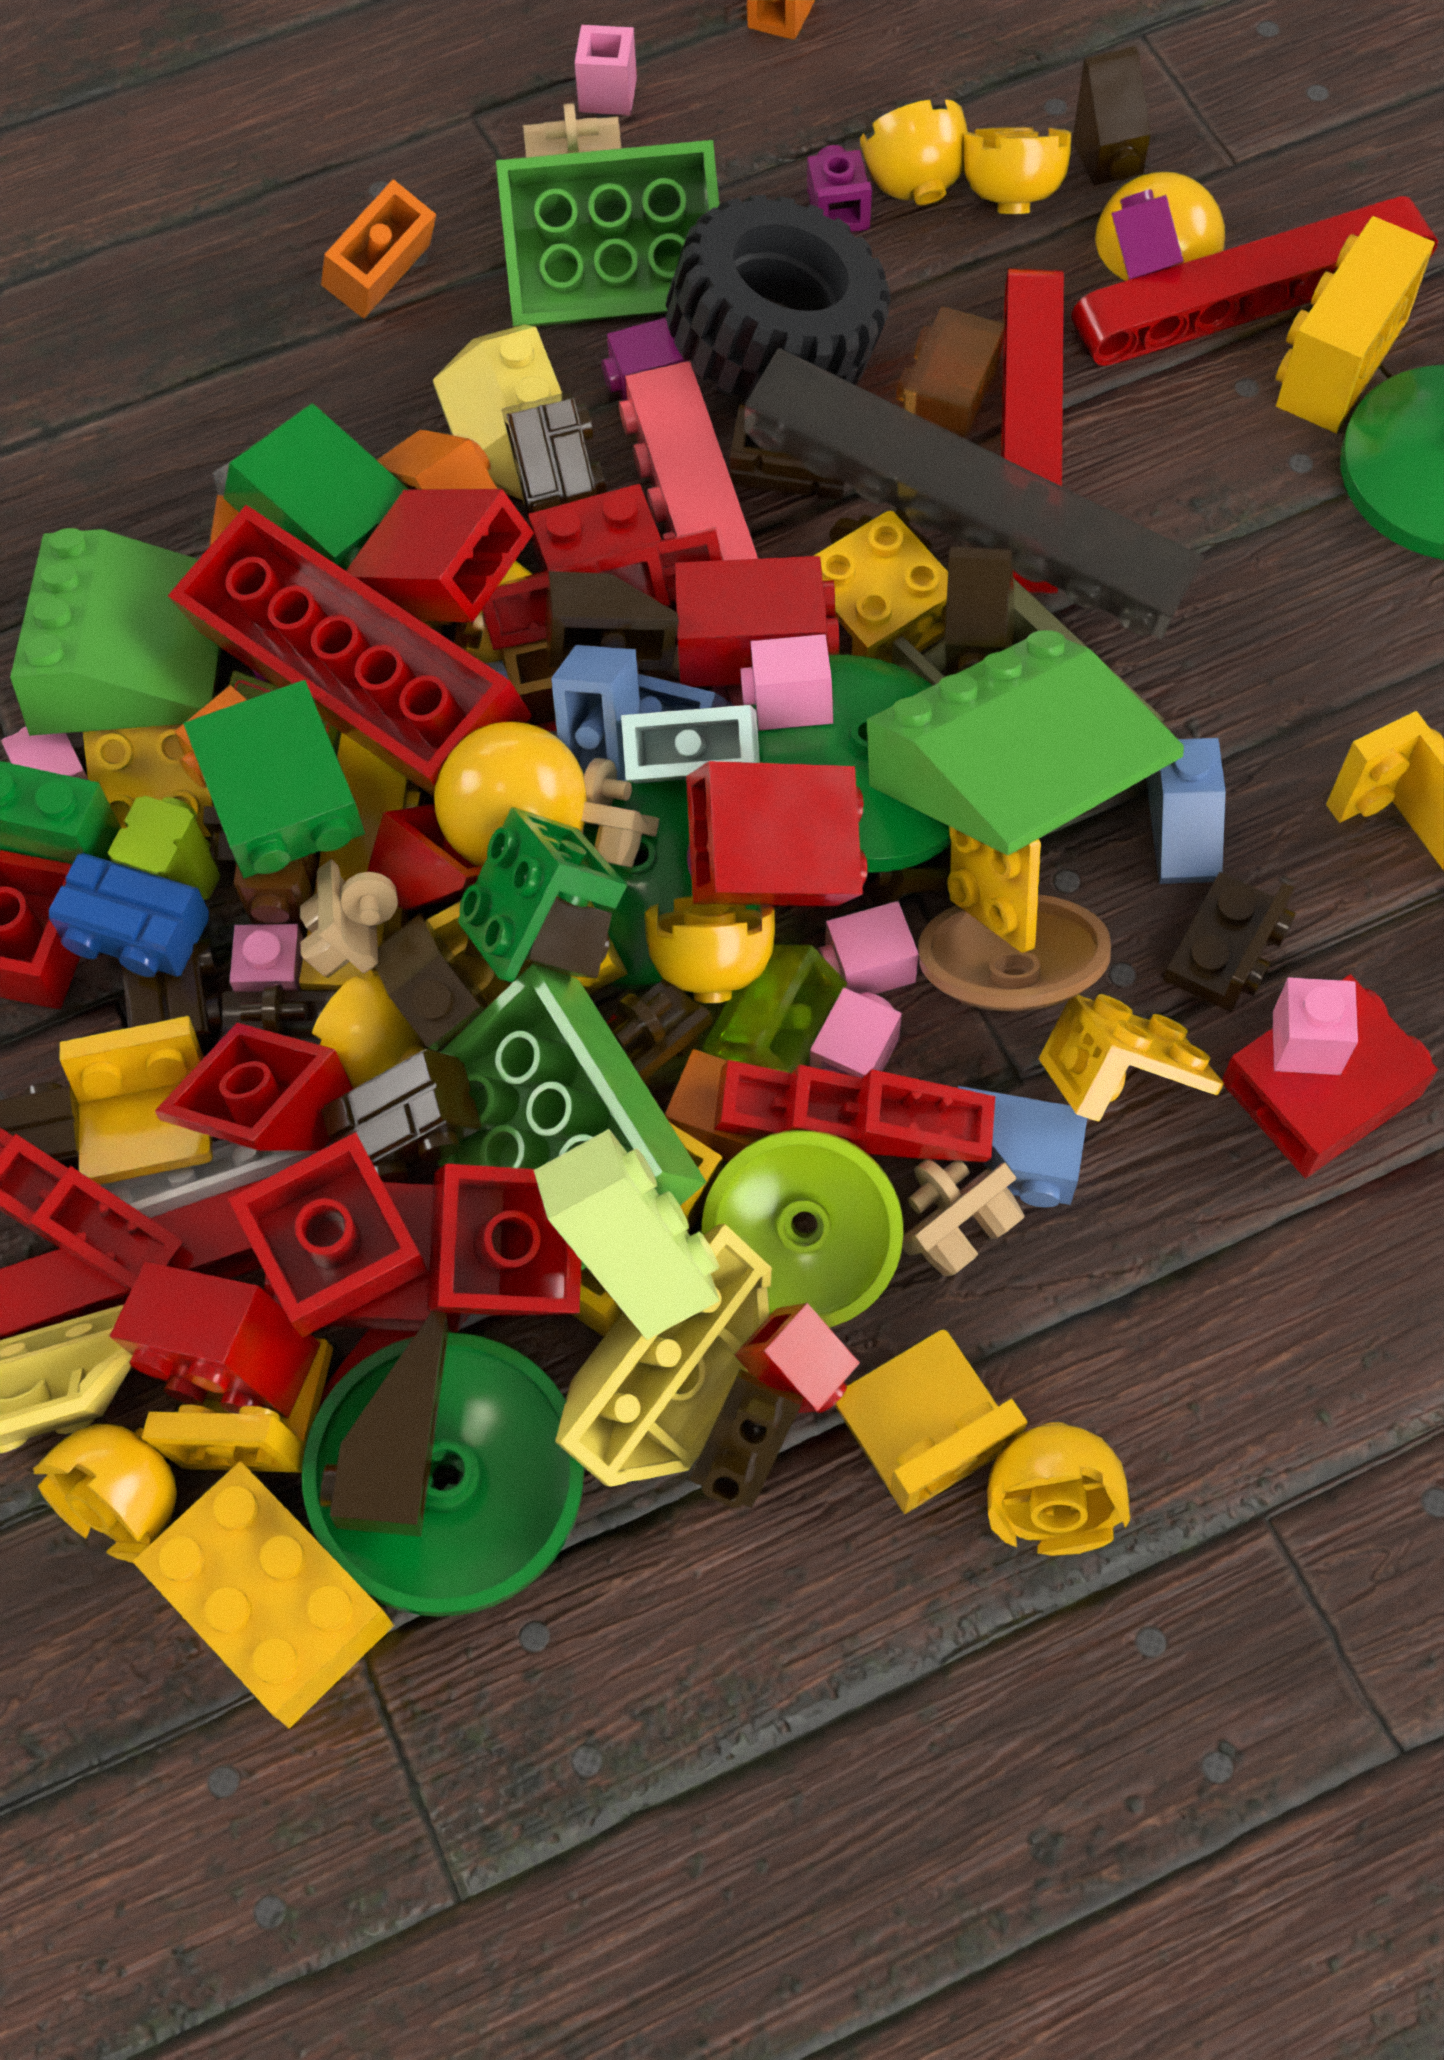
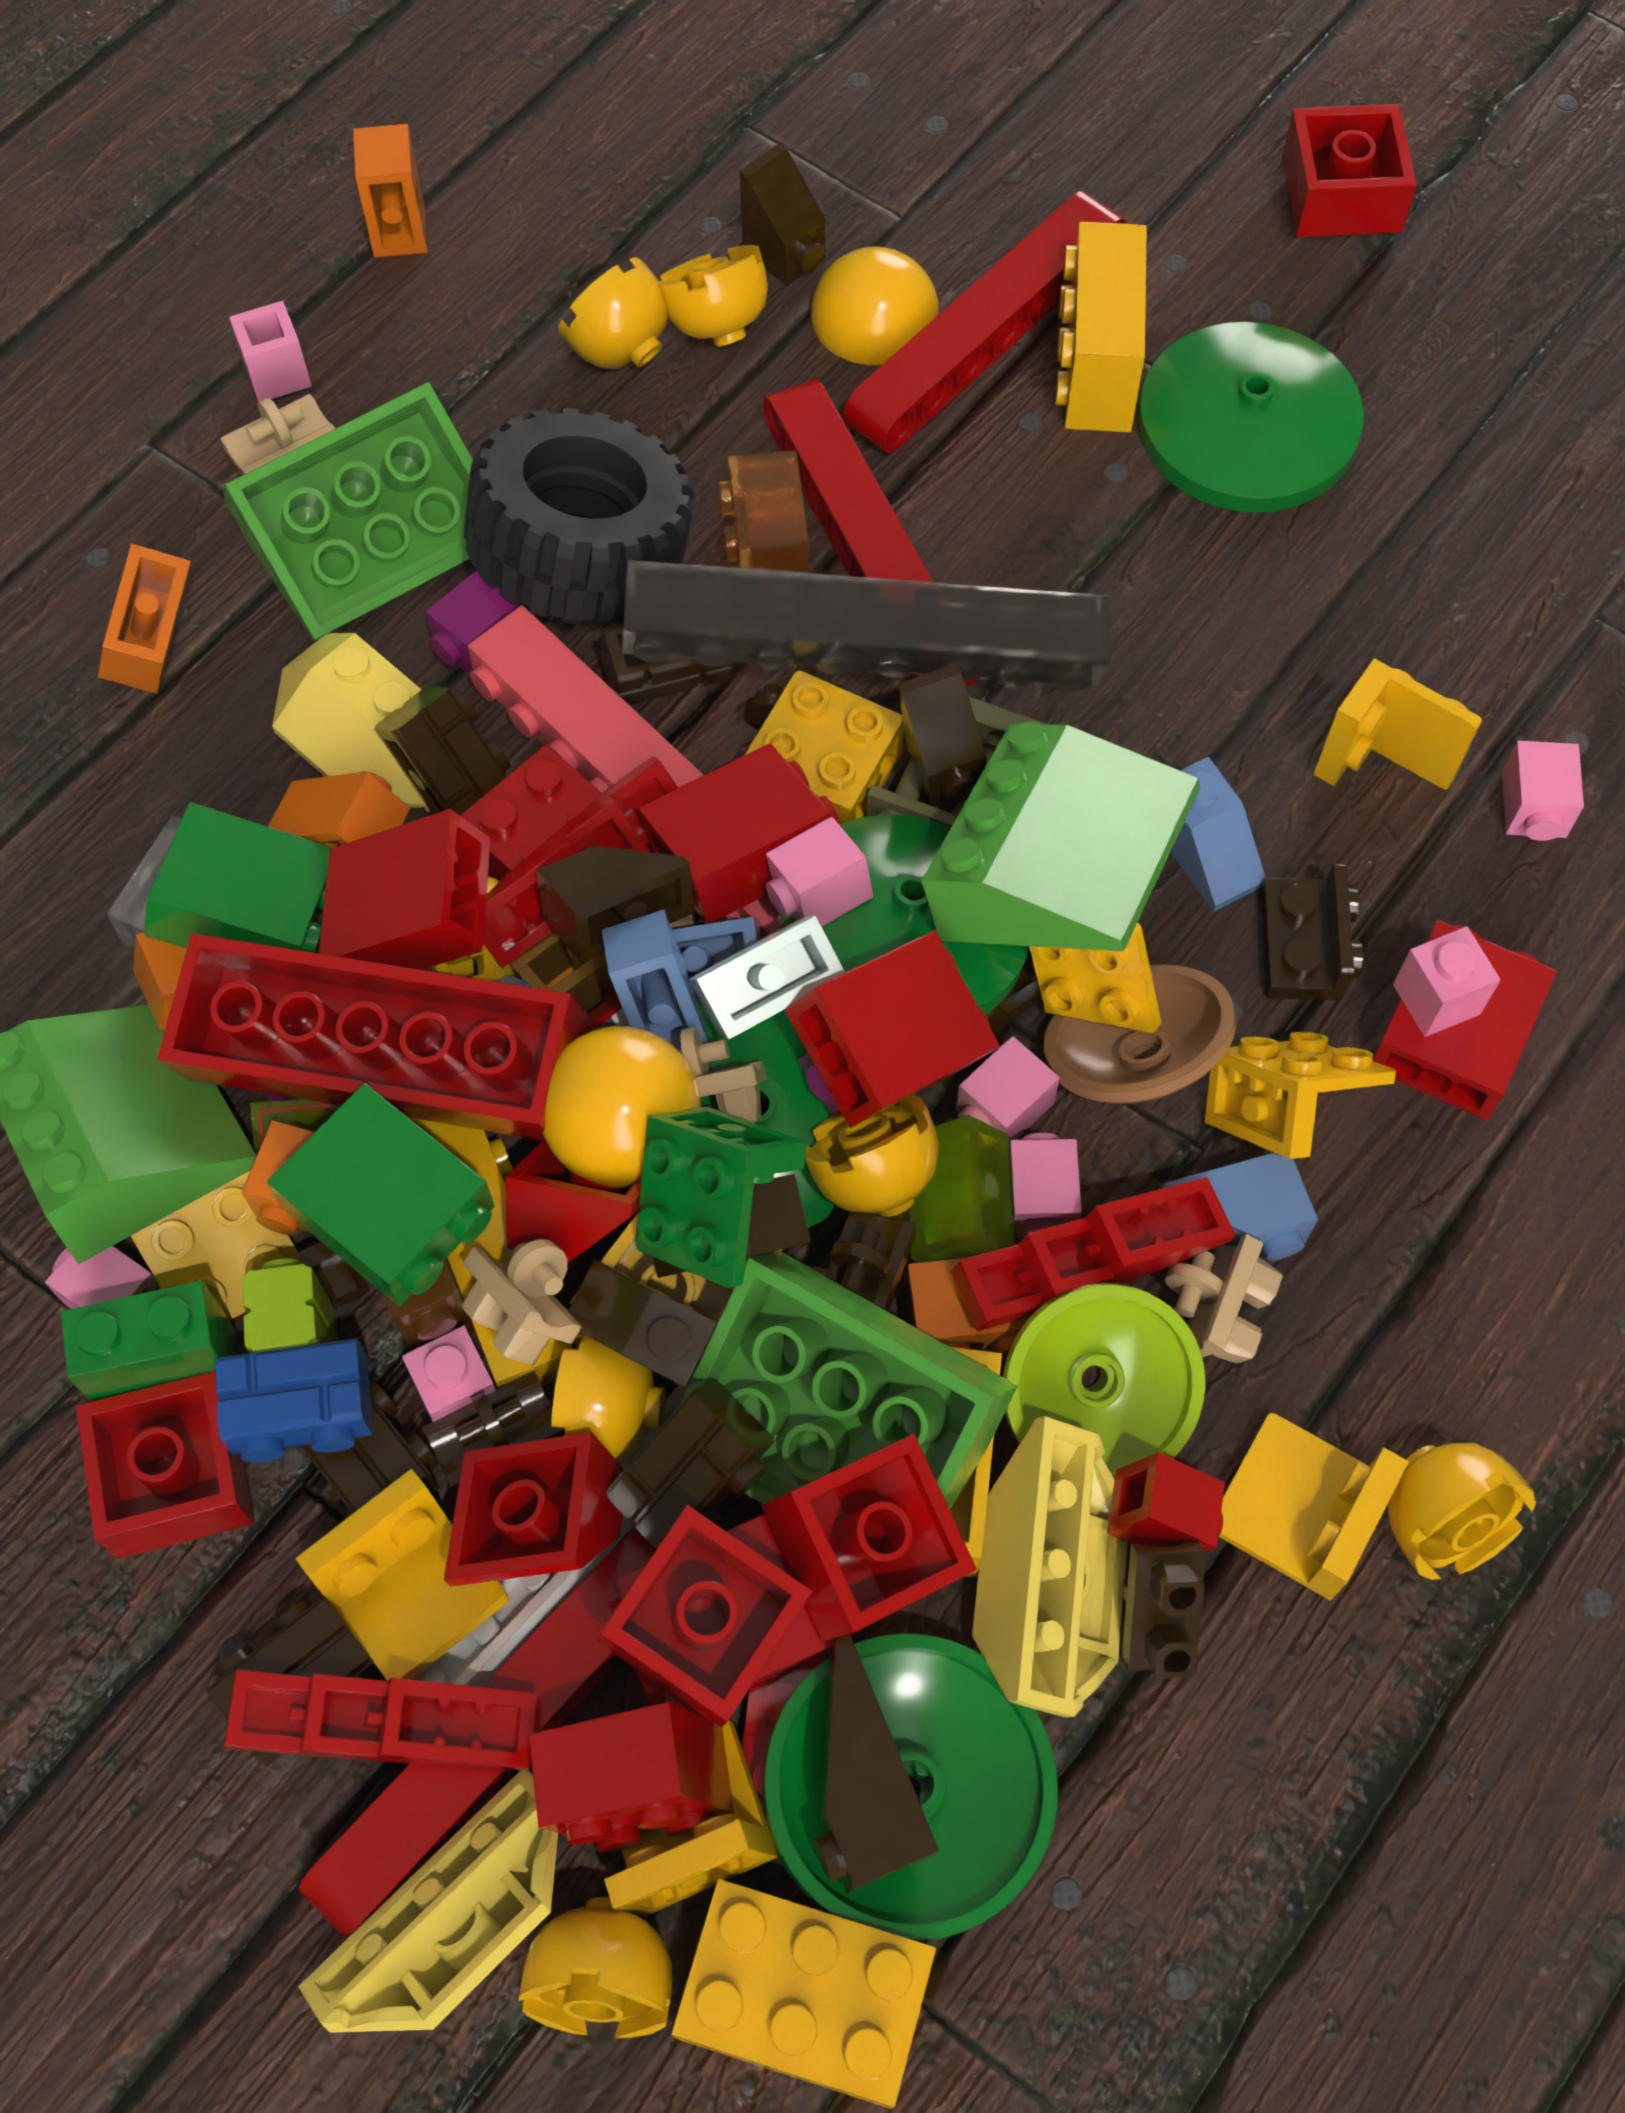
camera: 30 degrees left, 0 degrees up
yellowish green brick [534,1129,720,1340] -> none
magenta brick [807,145,872,232] -> none
magenta brick [1112,189,1184,280] -> none

